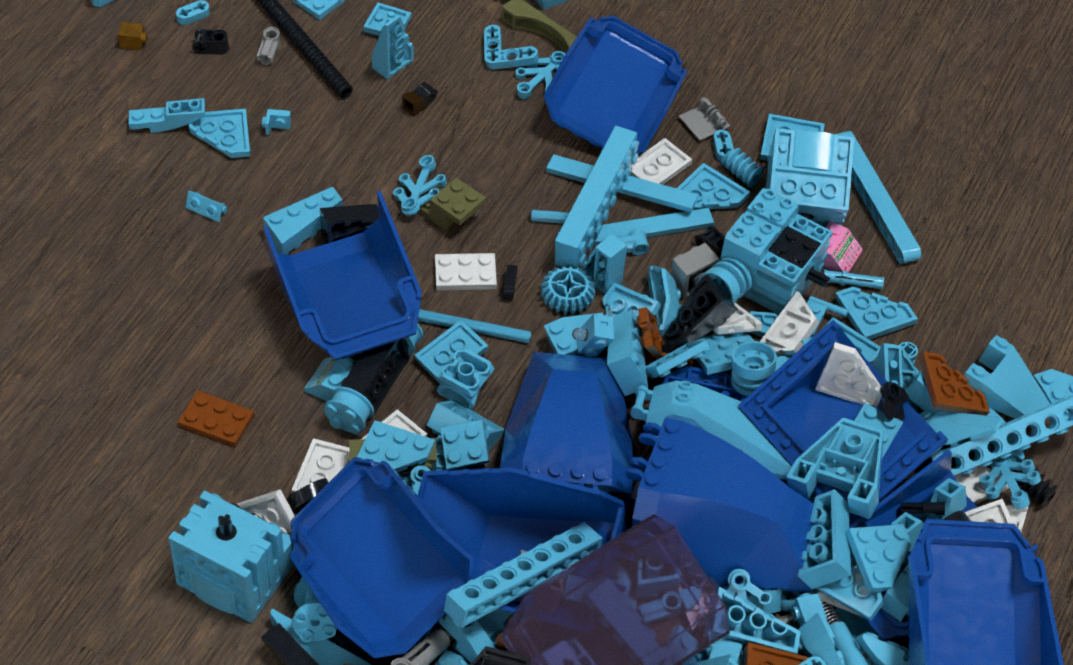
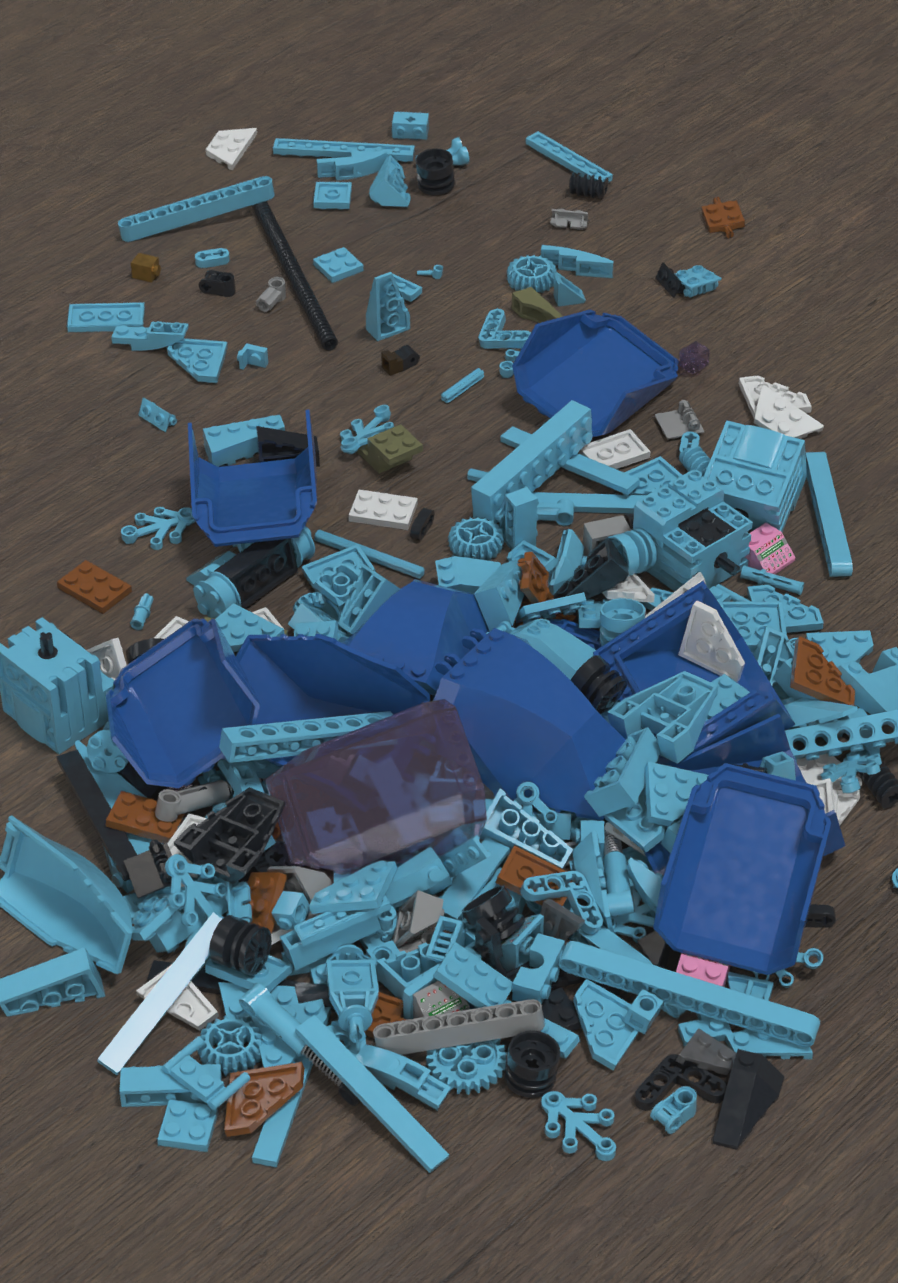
camera: 20 degrees right, 10 degrees down
medium azure piece [572,314,614,357] -> none
black plate [881,382,909,420] -> none
none -> medium azure tile [67,302,145,332]
none -> medium azure plant [121,507,196,550]
none -> medium azure axle [130,593,154,630]
none -> medium azure gear [293,592,326,613]
none -> medium azure wedge [338,562,400,634]
none -> medium azure axle [441,368,484,403]
none -> black wheel [571,655,628,715]
none -> clear purple brick [679,341,710,374]
none -> medium azure plate [719,601,787,652]
none -> white plate [739,376,812,418]
none -> white wing [753,384,824,439]
none -> medium azure plate [806,630,874,668]

